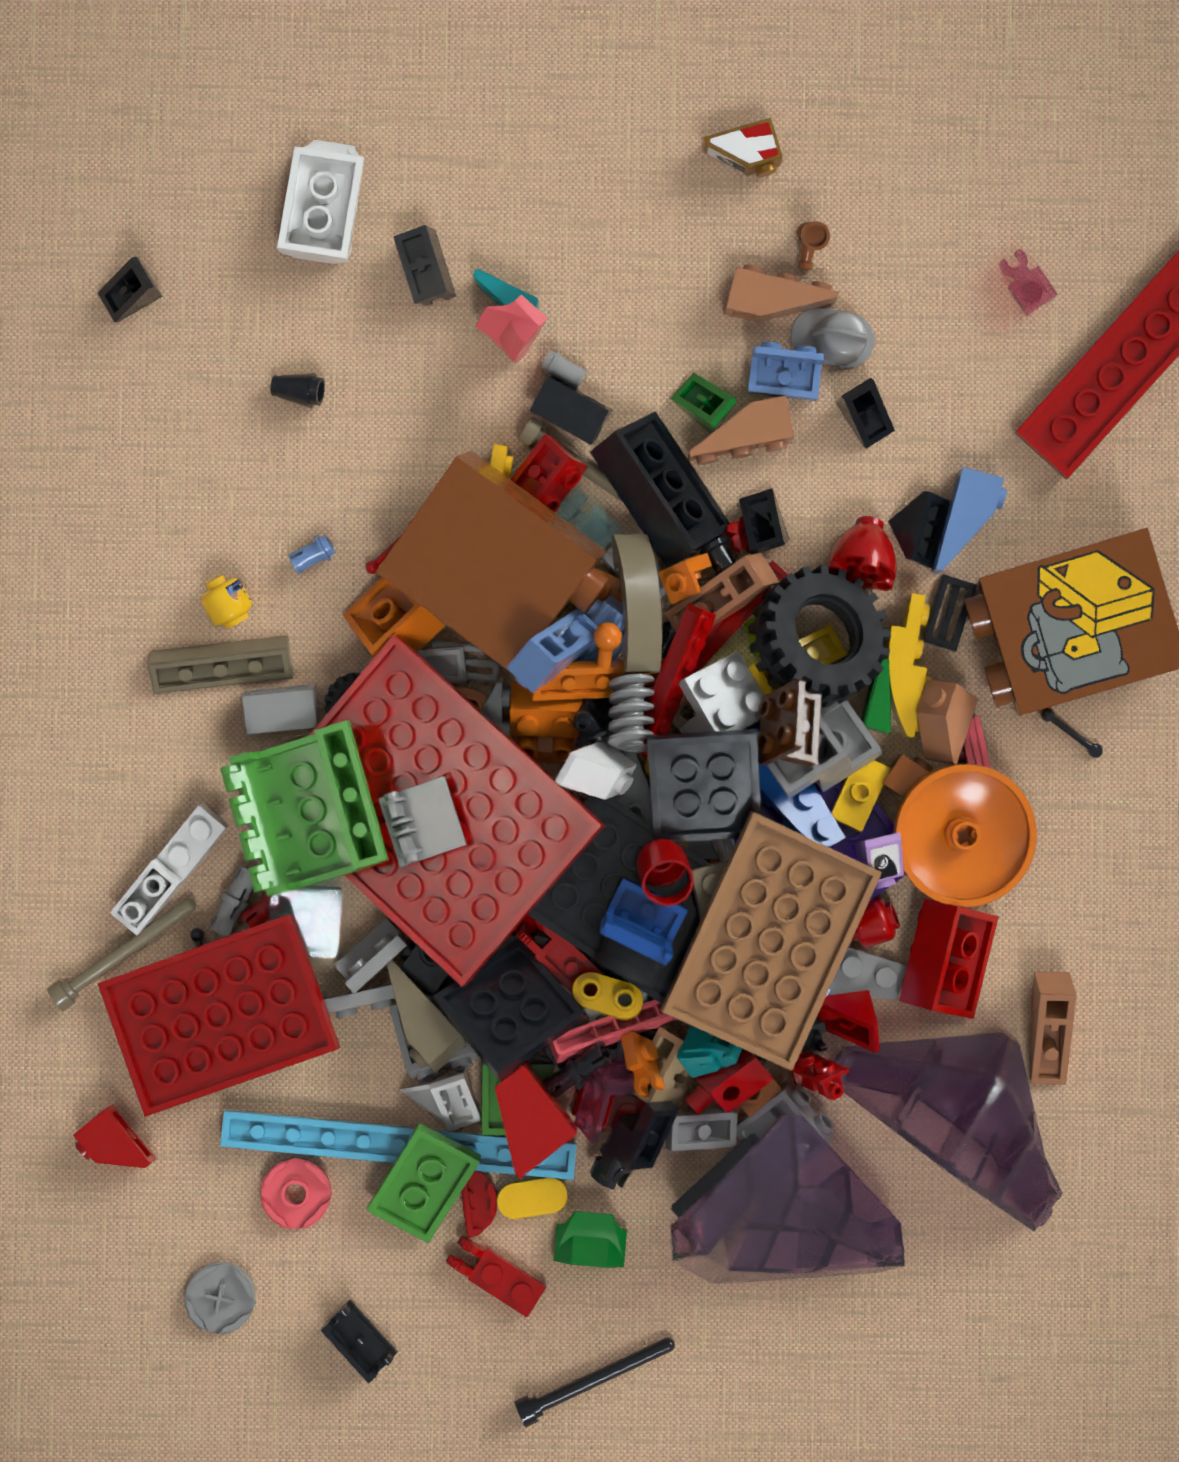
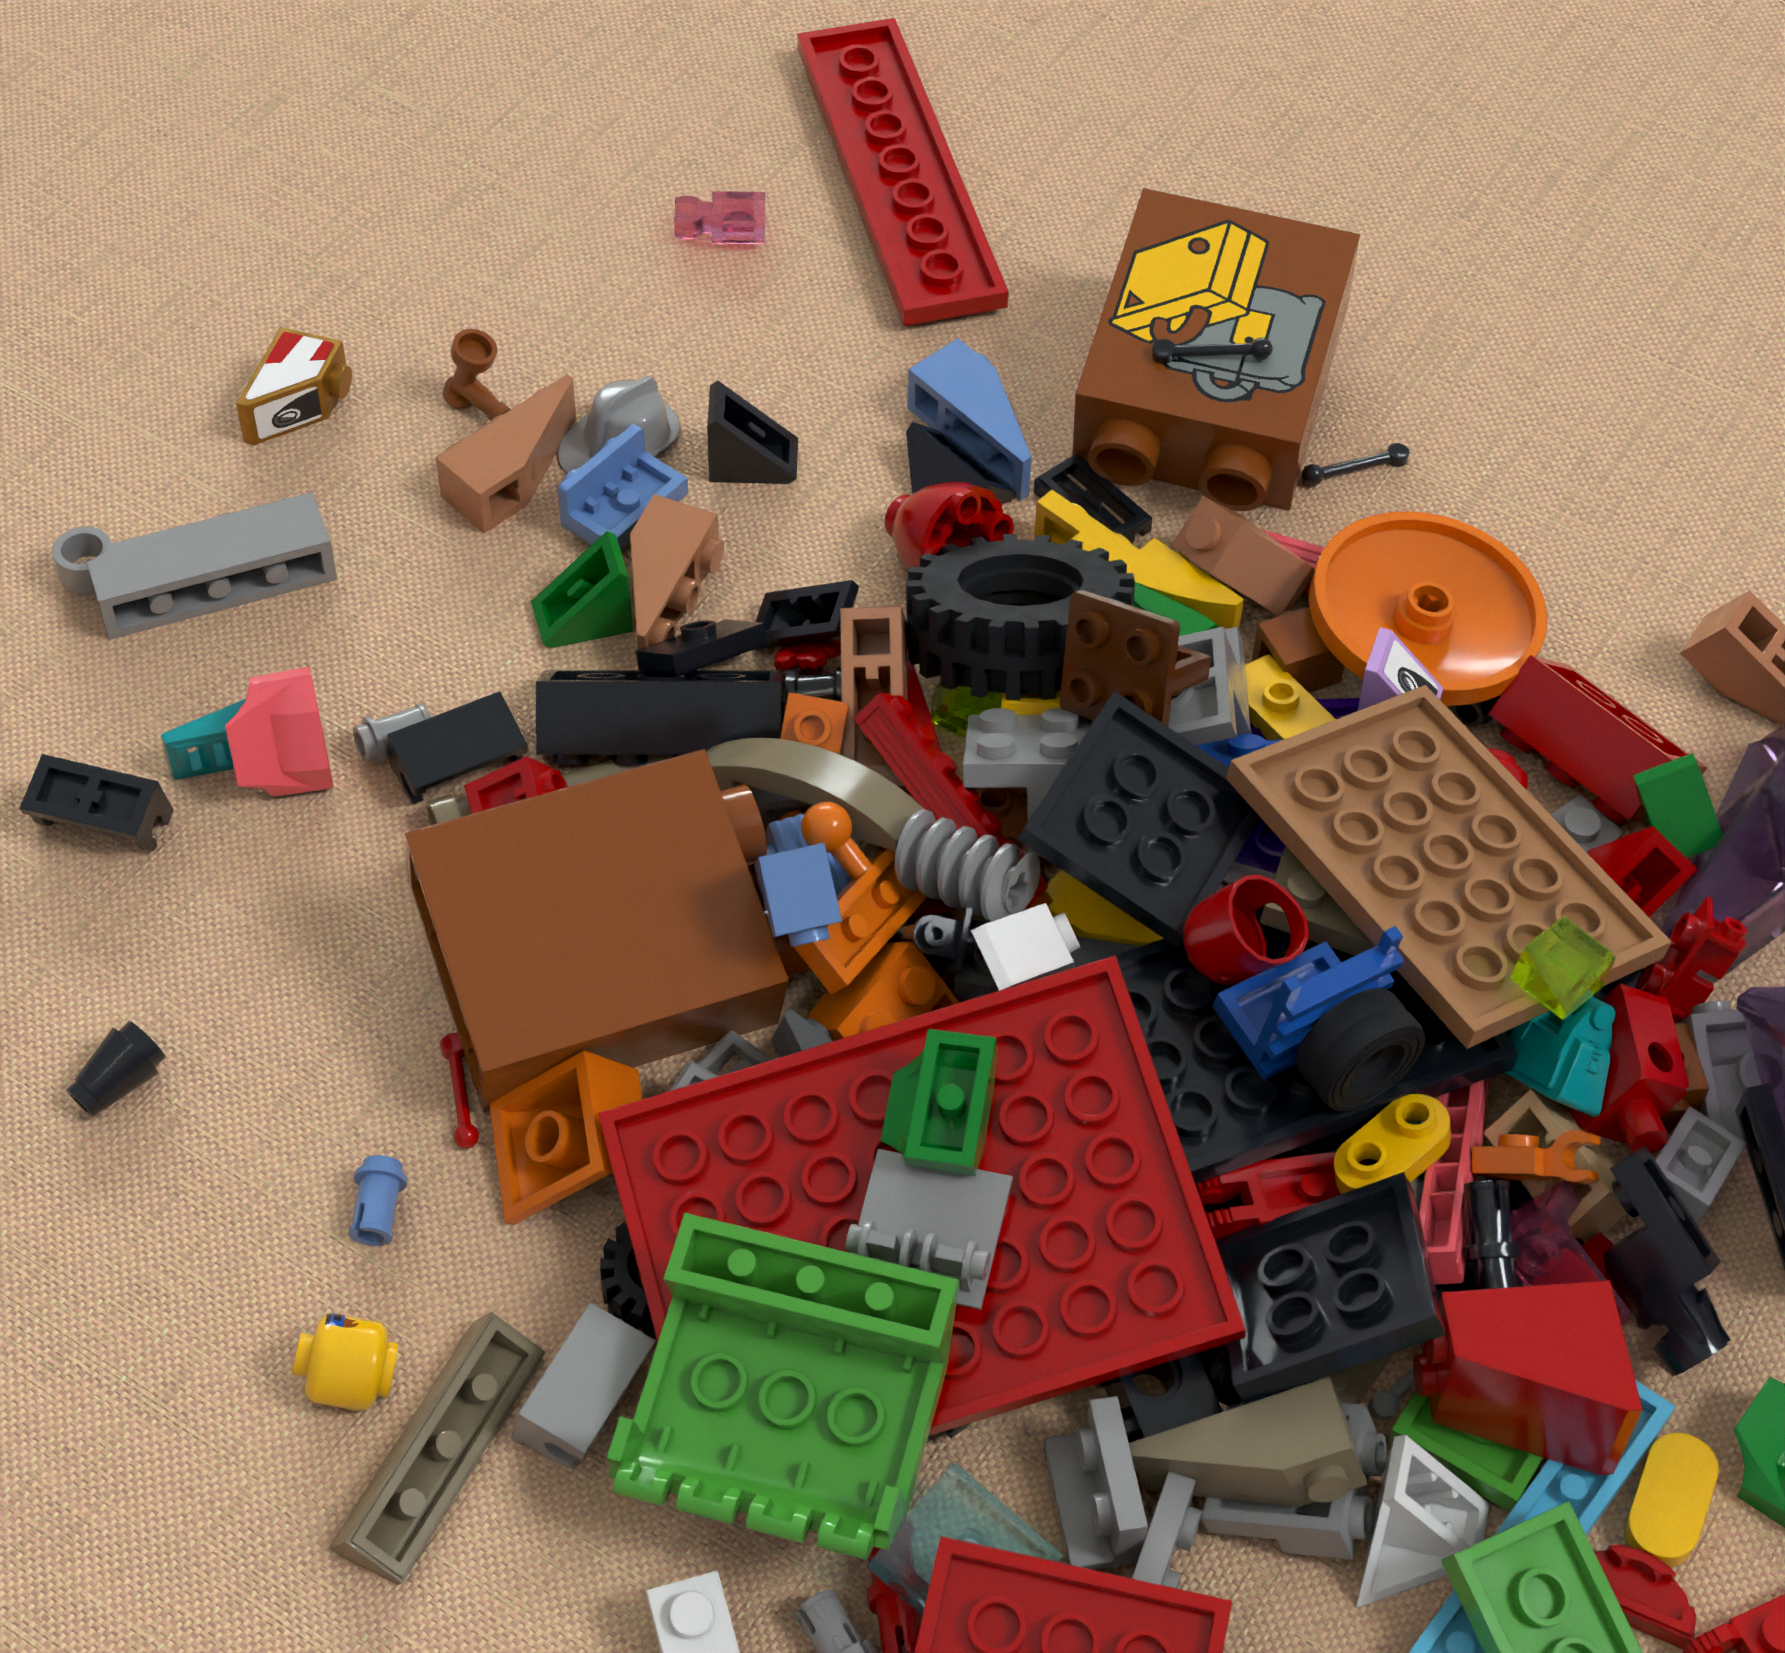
camera: 60 degrees left, 35 degrees down
none -> light grey hinge [52,492,338,640]
none -> black plate [635,619,767,677]
none -> green slope [880,1029,998,1176]
none -> black hinge [1152,337,1273,364]
none -> clear neon green slope [1510,916,1615,1020]
none -> green slope [1633,753,1726,858]

